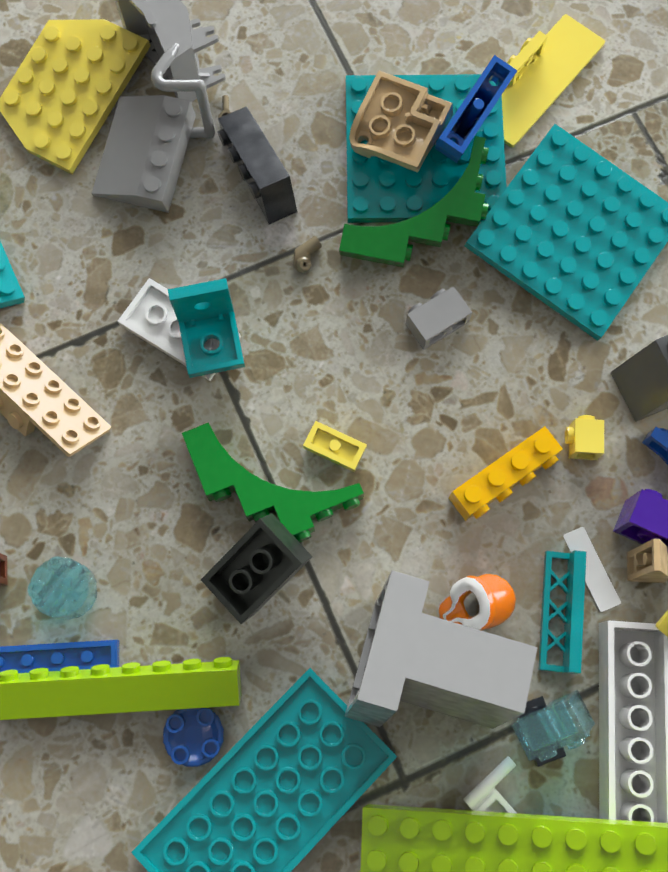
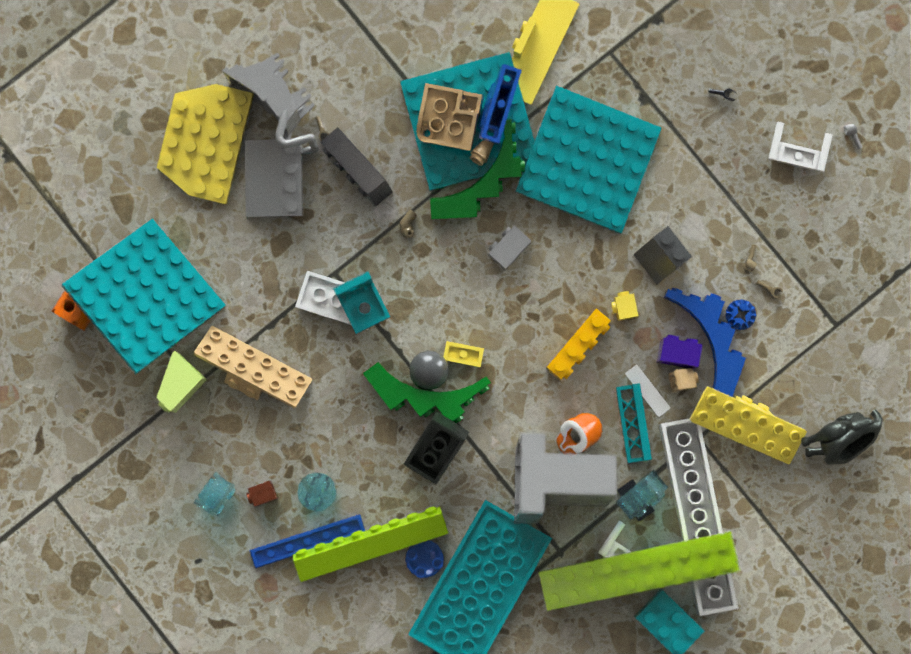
camera: 15 degrees left, 10 degrees up
none -> dark grey piece [409,350,449,390]
none -> tan cone [470,140,494,166]

